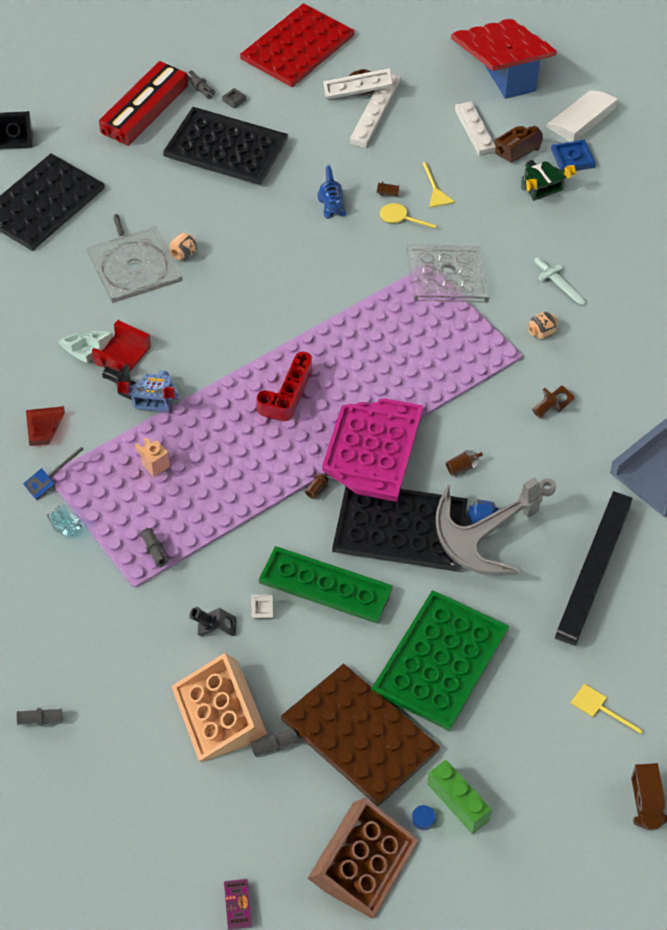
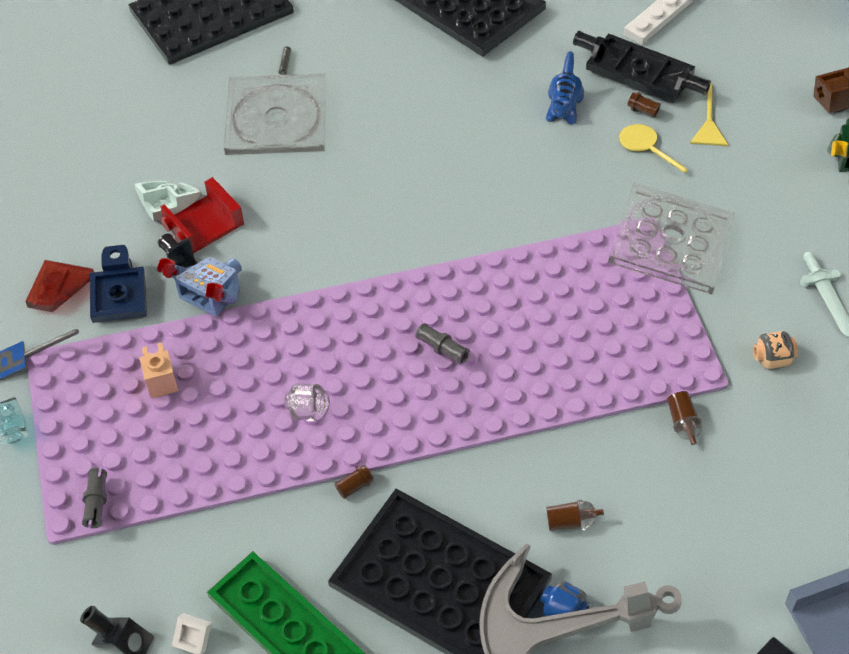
camera: 25 degrees right, 0 degrees up
light nougat head [170,233,197,260] -> none
red beam [256,351,312,421] -> none
dark pink plate [322,398,423,502] -> none
white plate [455,101,495,156] -> none
reddish brown bracket [532,385,575,418] -> none
none -> dark blue plate [90,245,147,323]
none -> clear head [284,383,330,421]
none -> dark grey pin [415,323,470,365]
none -> black plate [573,30,711,103]
none -> piece [667,391,702,445]

